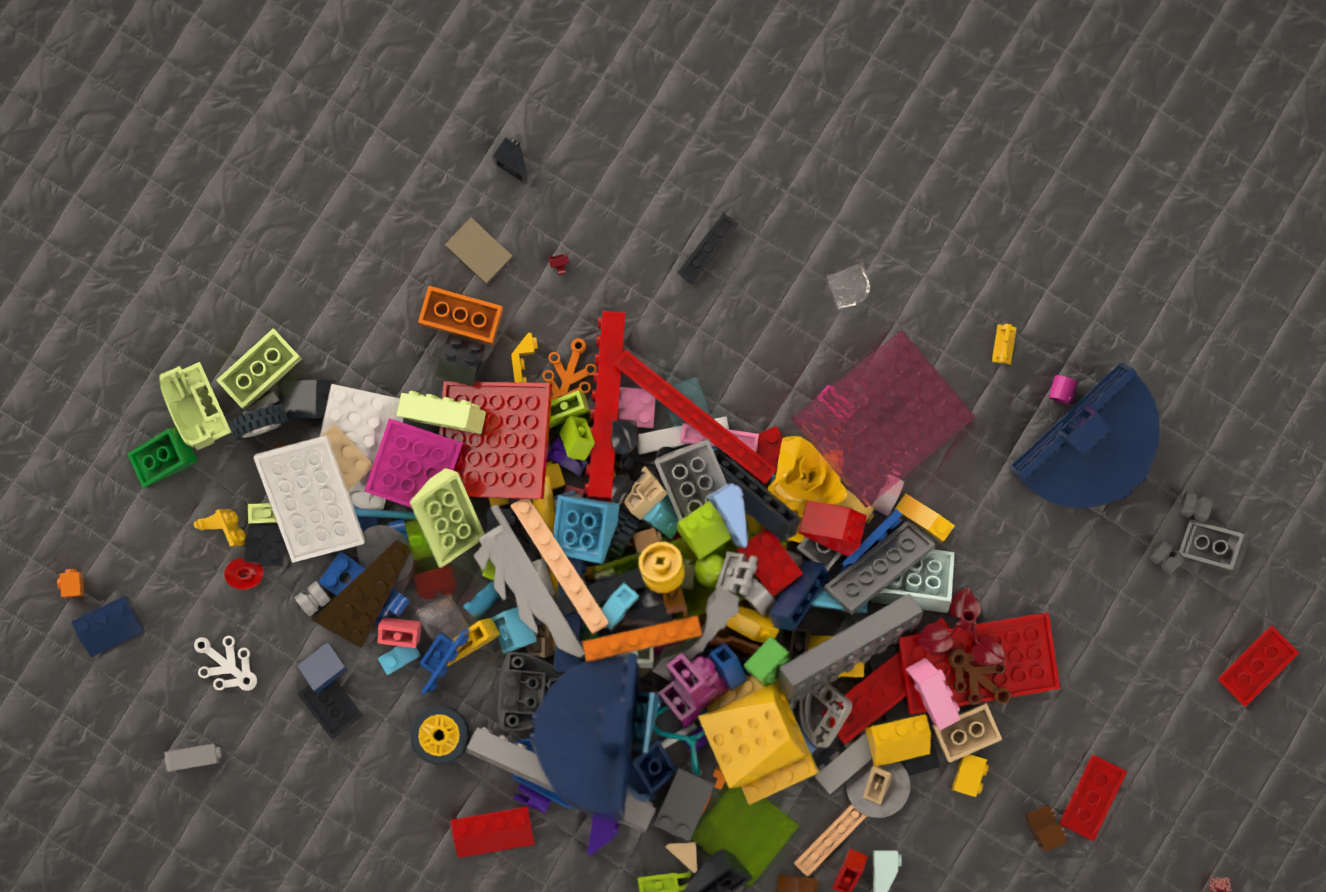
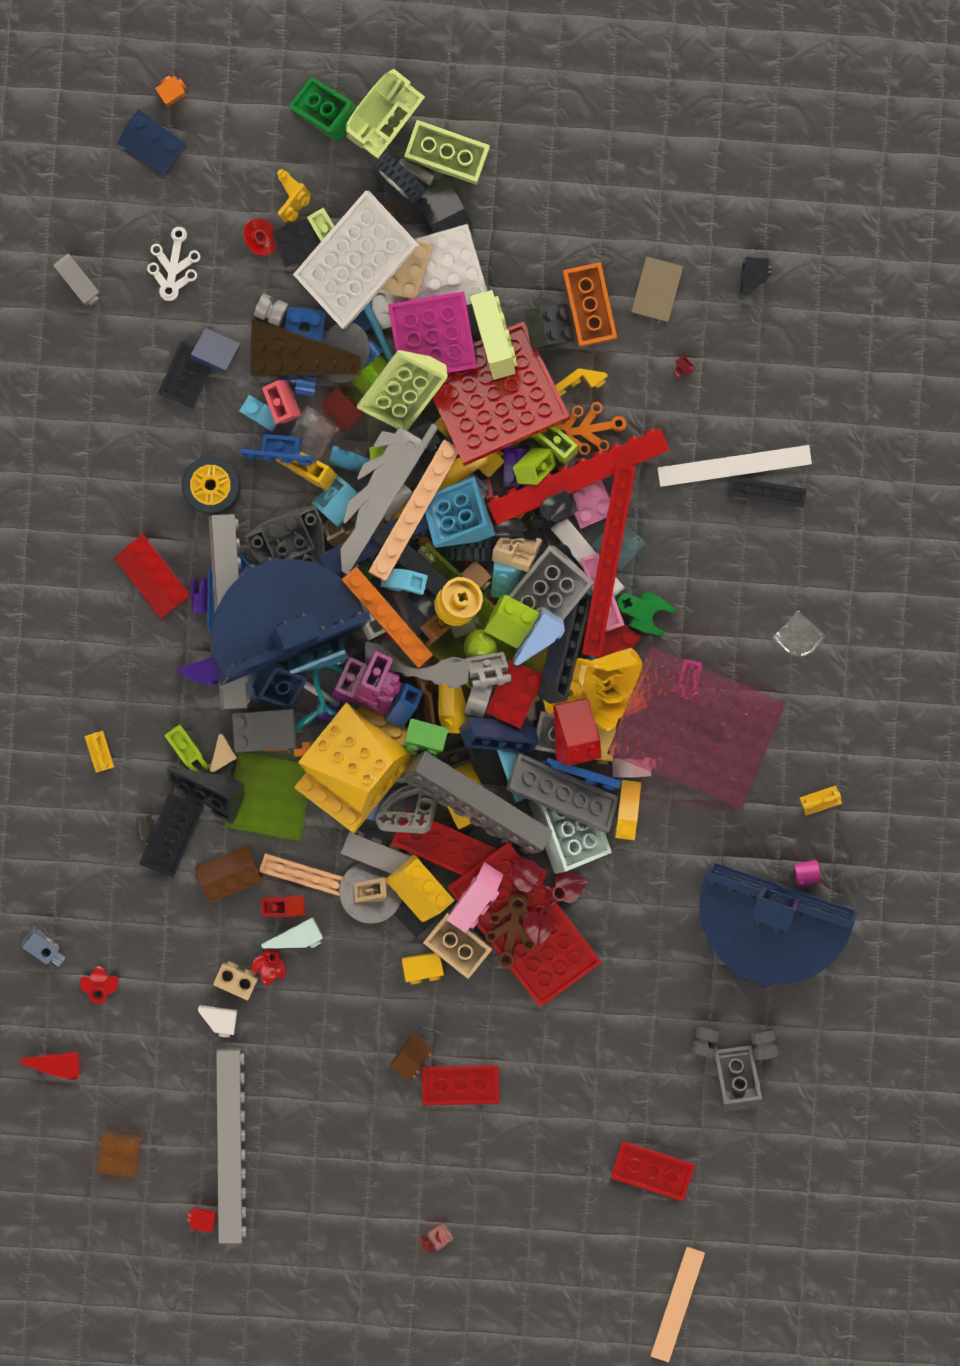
camera: 70 degrees right, 5 degrees up
none -> green piece [616,590,676,637]
none -> white tile [657,445,812,487]

